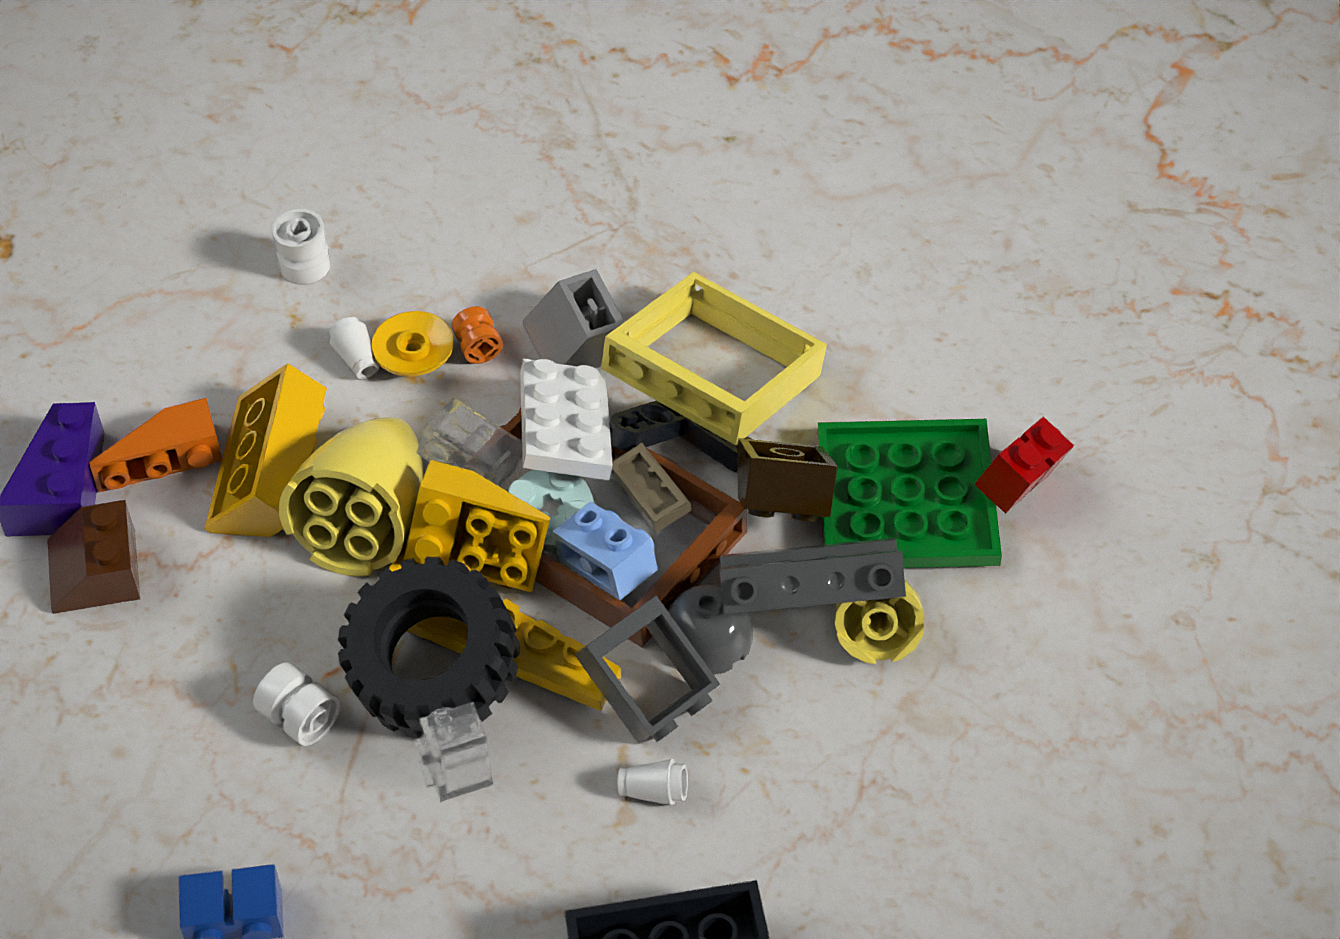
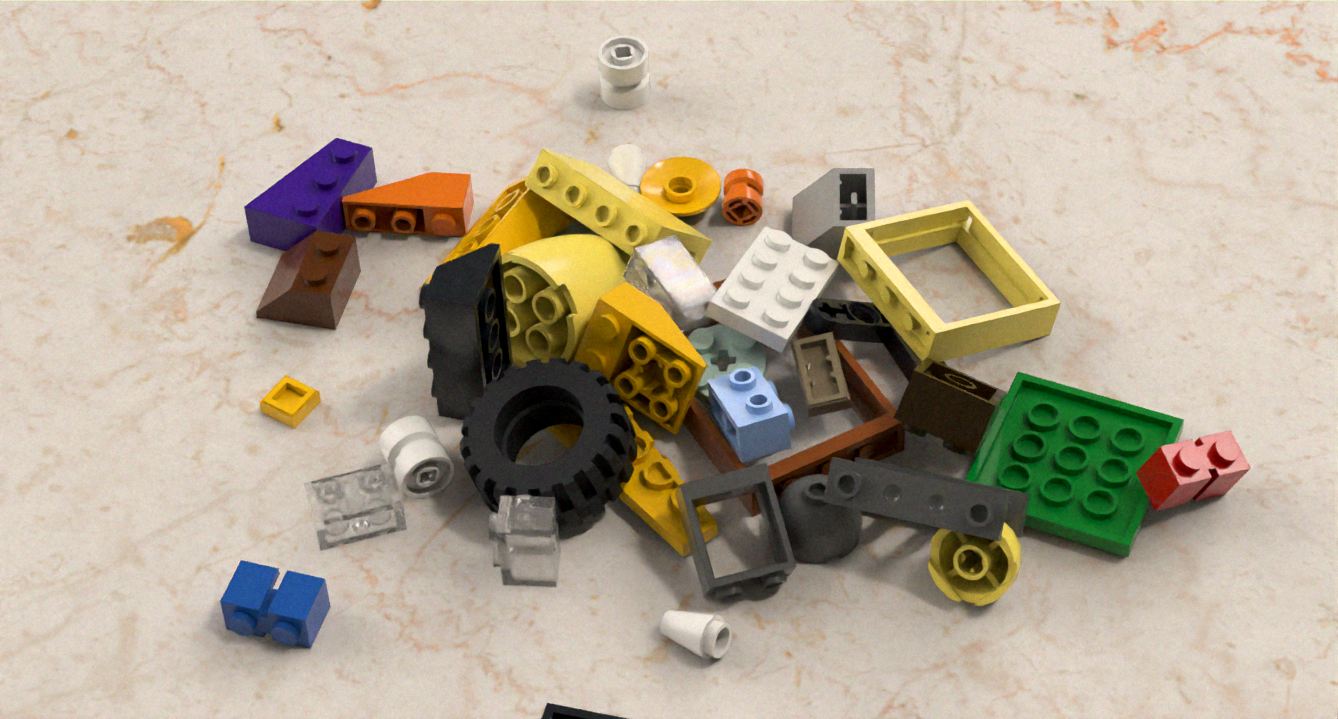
camera: 25 degrees right, 5 degrees down
none -> yellow tile [259,375,321,429]
none -> clear brick [304,462,407,551]
none -> black slope [419,243,513,420]
none -> light yellow panel [525,149,712,276]

